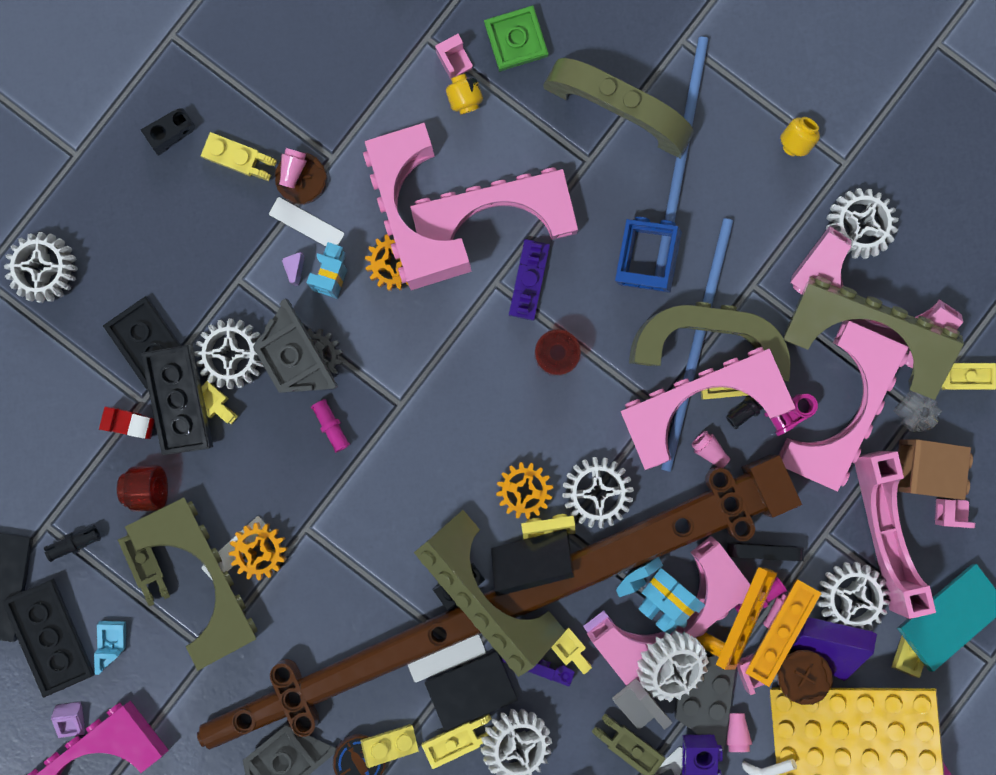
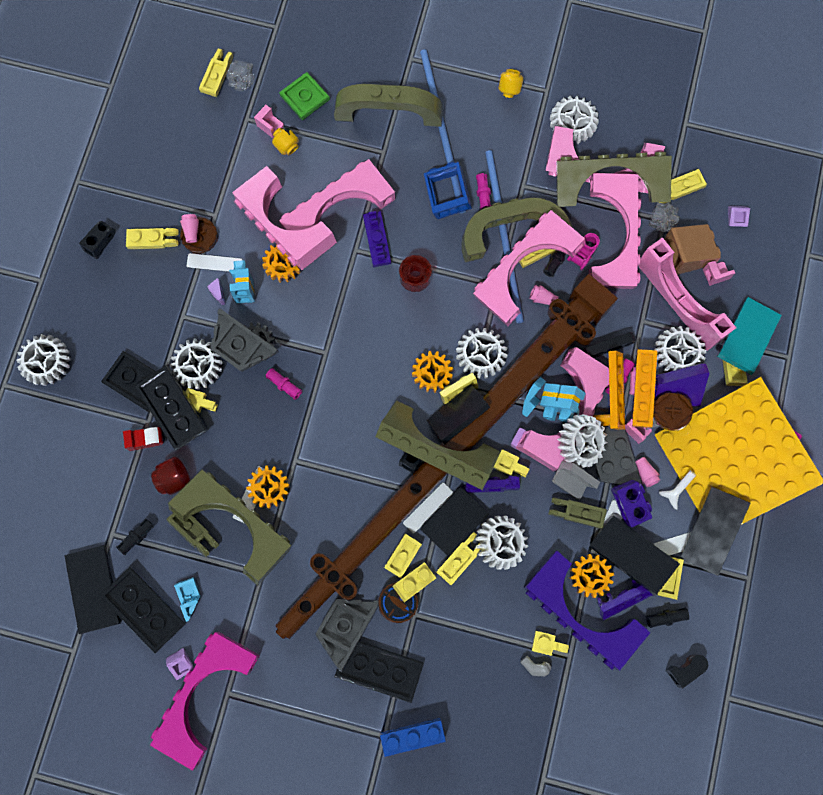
camera: 25 degrees left, 10 degrees down
none -> light yellow plate [384,534,422,578]
none -> dark pink pin [476,173,491,210]

